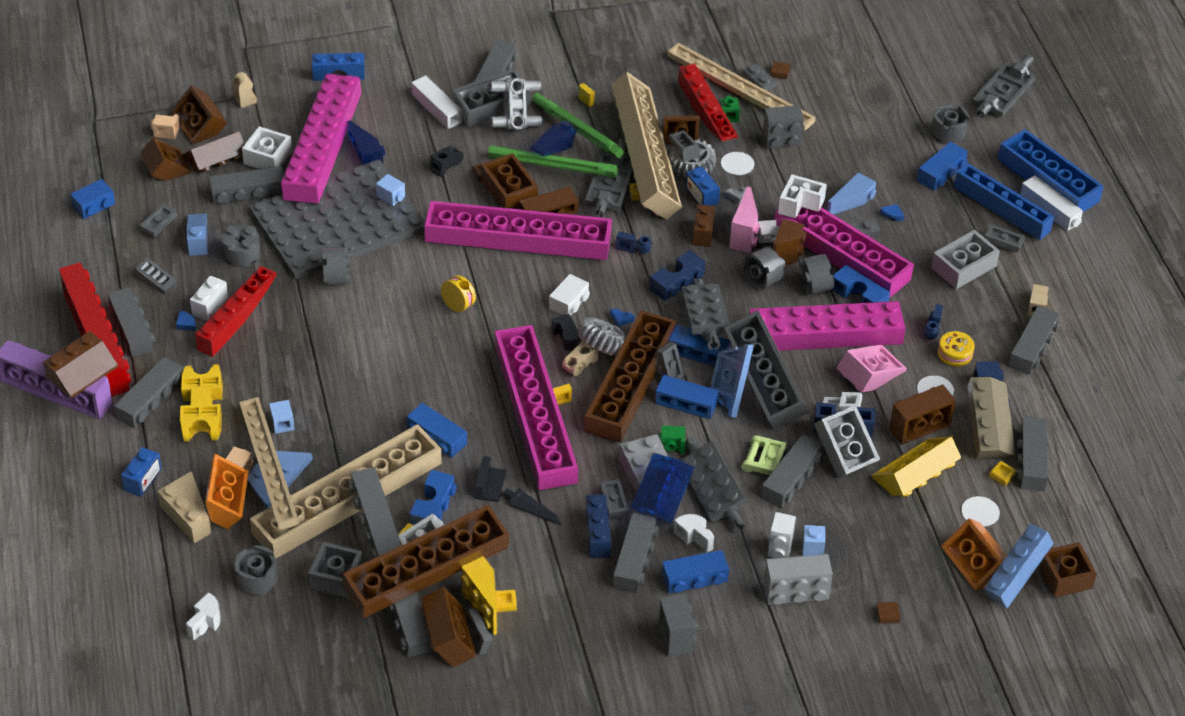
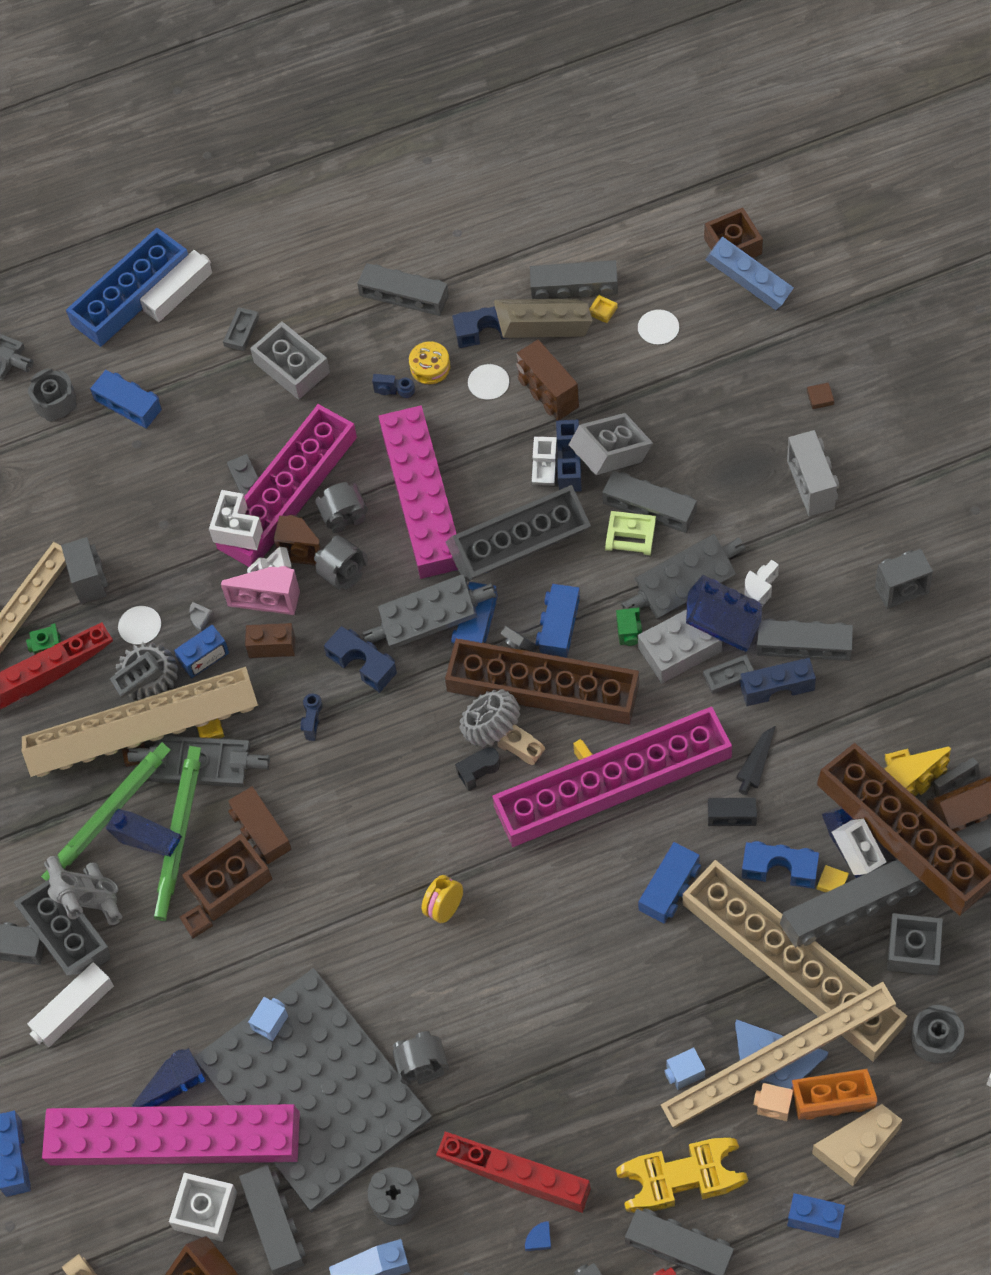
camera: 90 degrees left, 15 degrees up
white brick [190,276,228,321] -> none
dark pink brick [425,201,612,260] -> none
black leg [429,145,464,177] -> none
white brick [549,274,590,315] -> none
yellow tile [578,83,595,107] -> none
blue tile [610,309,635,327] -> none
reddish brown slope [662,116,700,145] -> none
blue brick [662,550,729,593] -> none
medium blue wing [710,344,754,418] -> none
white brick [768,512,796,559] -> none
light blue brick [803,525,825,556] -> none
medium blue slope [827,173,876,215] -> none
blue arch [831,265,890,303] -> none
bright pink slope [837,345,907,392] -> none
yellow slope [872,437,961,497] -> none
blue tile [880,204,904,221] -> none
orange slope [941,518,1007,591] -> none
blue brick [954,163,1054,241] -> none
tan leg [1027,284,1049,316] -> none

